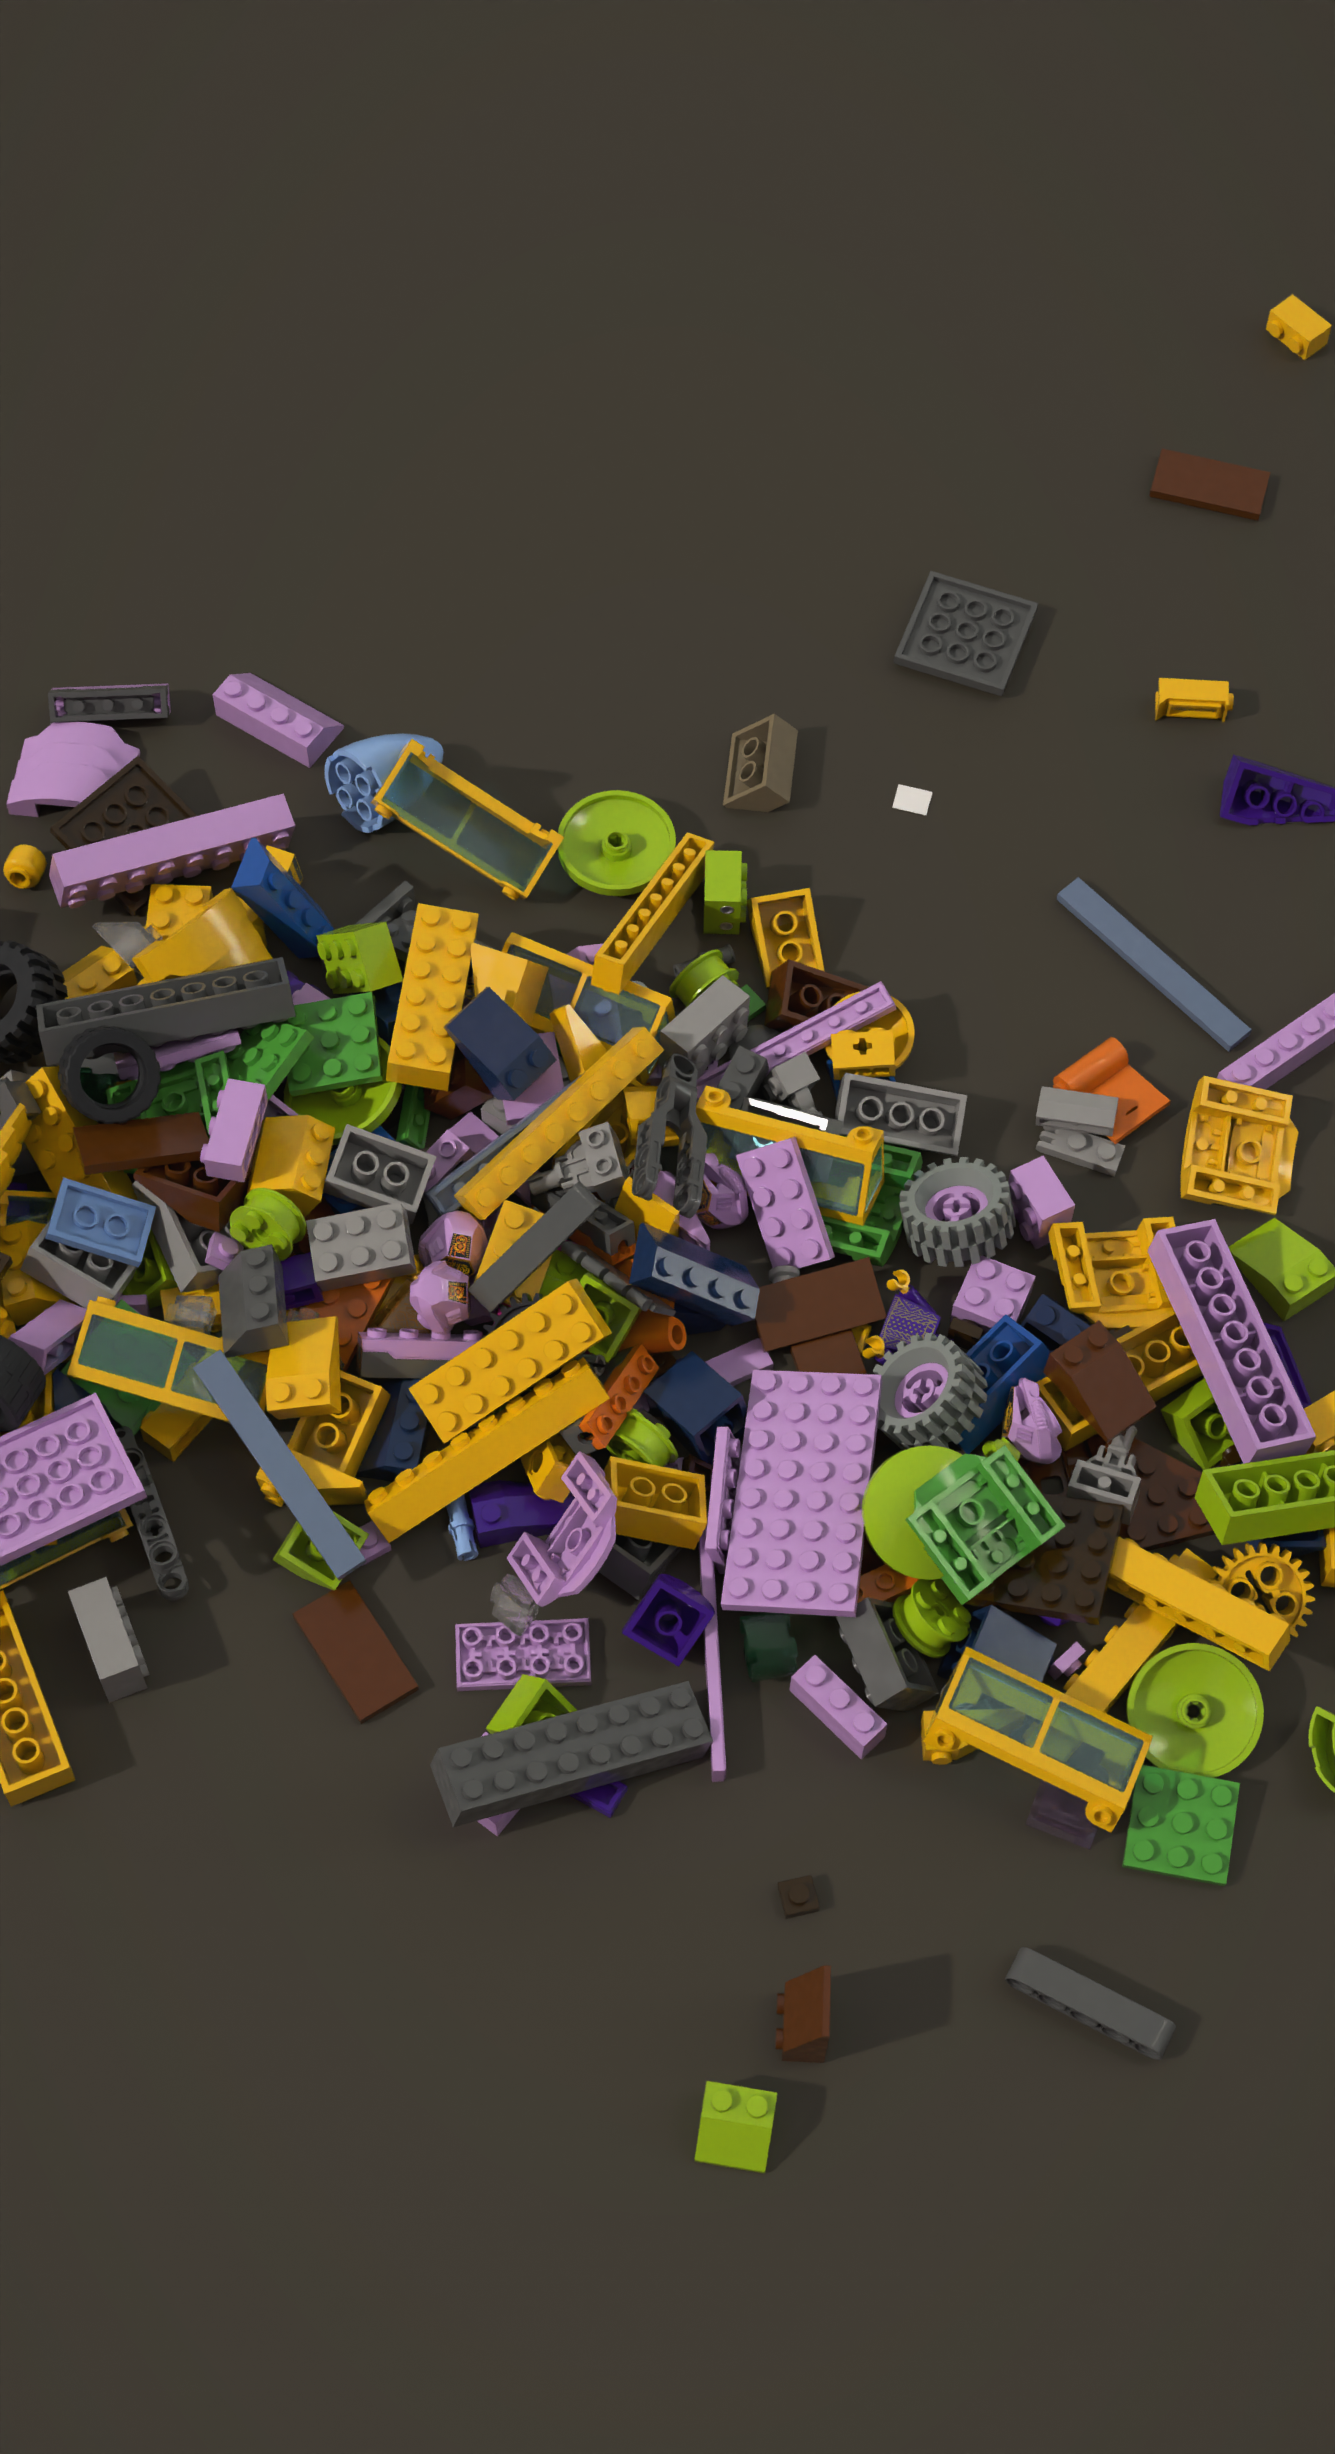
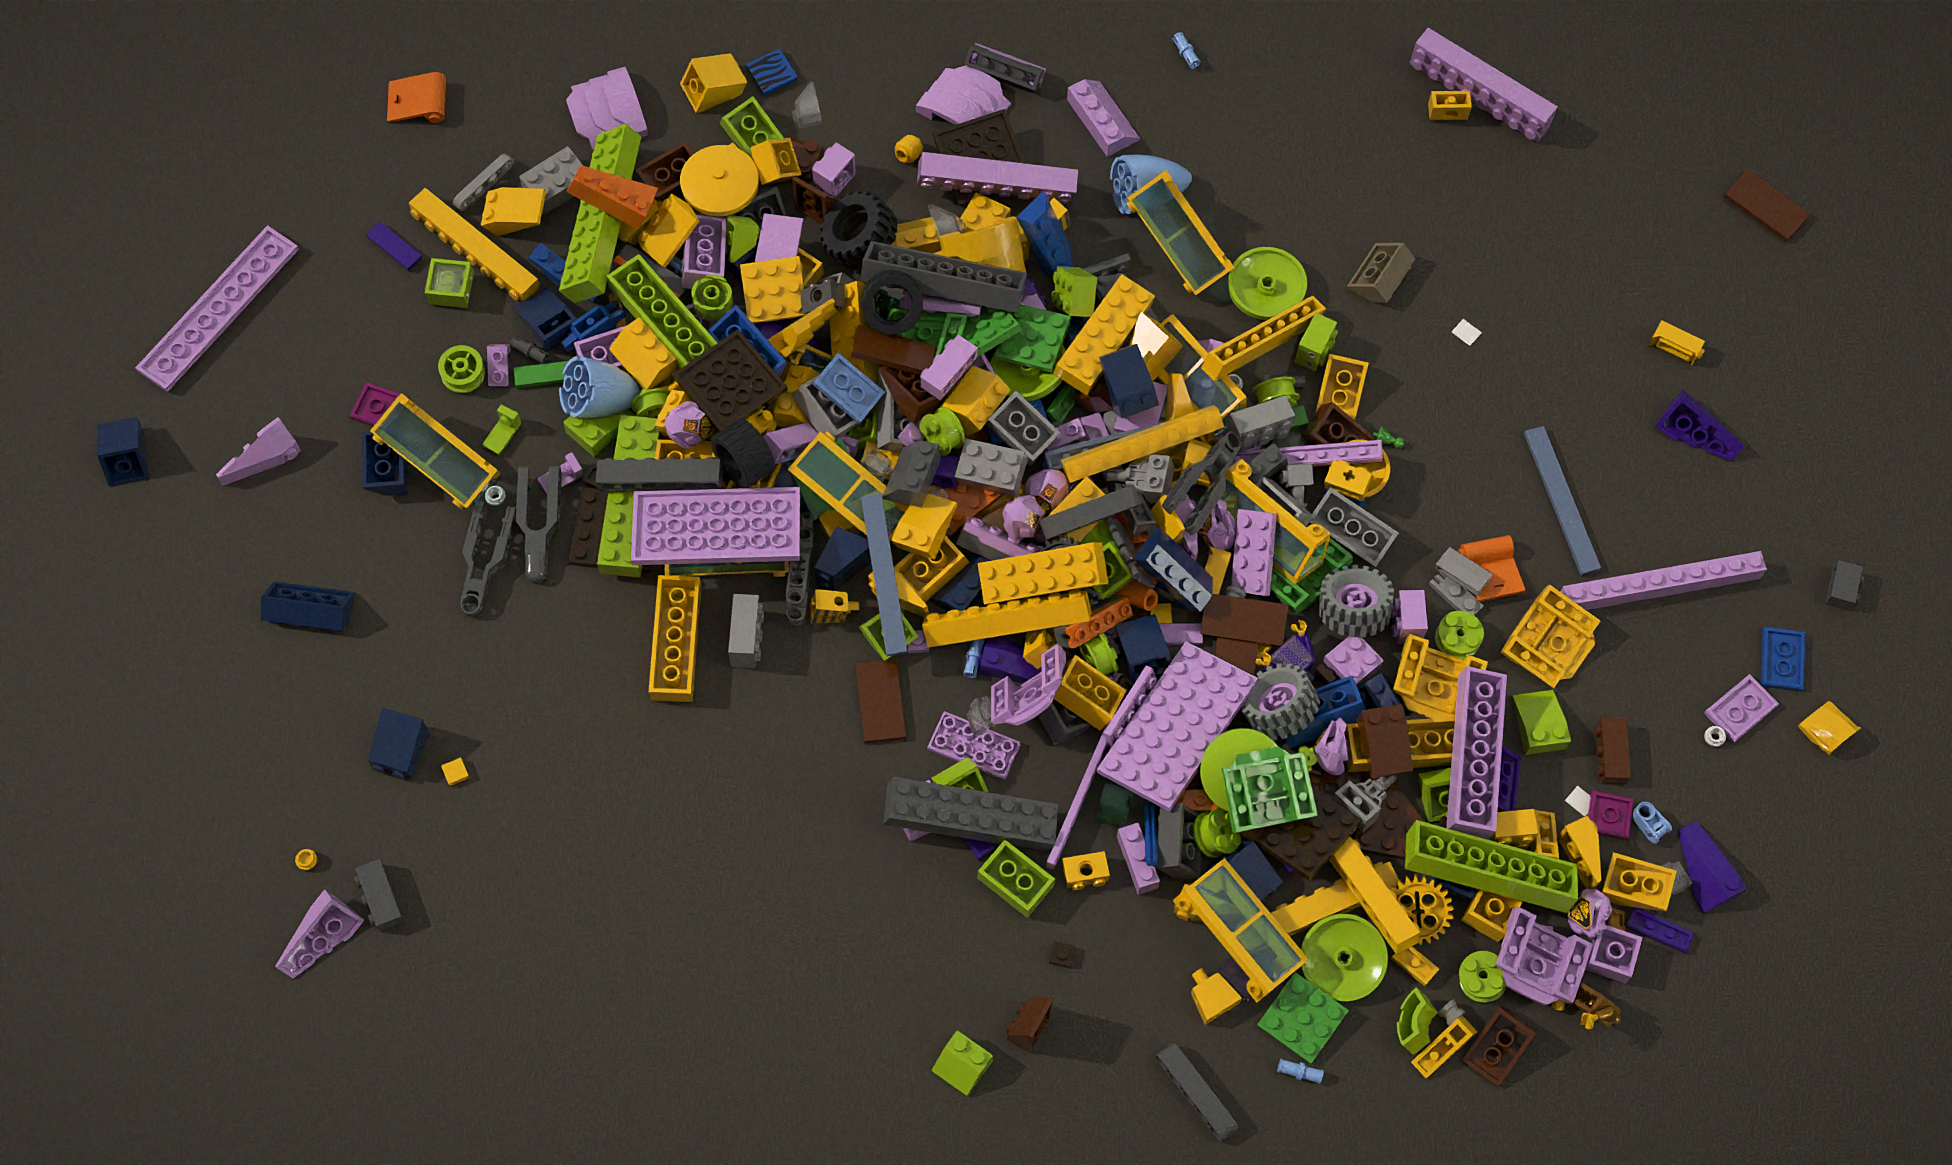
camera: 25 degrees right, 5 degrees up
dark purple brick [622,1574,715,1667] -> none
dark grey plate [894,571,1038,697] -> none
lavender plate [1048,1641,1086,1680] -> none
yellow brick [1266,294,1332,360] -> none
none -> yellow torso [810,589,859,623]
none -> dark blue slope [815,526,871,591]
none -> lime brick [977,840,1055,918]
none -> yellow brick [1062,851,1110,890]
none -> blue axle [1144,802,1158,867]
none -> yellow tile [1150,603,1172,624]
none -> light blue pin [1172,32,1201,69]
none -> yellow torso [1191,968,1242,1025]
none -> yellow window [1205,546,1231,594]
none -> light blue pin [1277,1059,1324,1084]
none -> bright green piece [1373,426,1404,449]
none -> yellow plate [1391,947,1439,987]
none -> lavender brick [1410,28,1557,143]
none -> yellow brick [1428,91,1472,120]
none -> lime wheel [1435,611,1484,660]

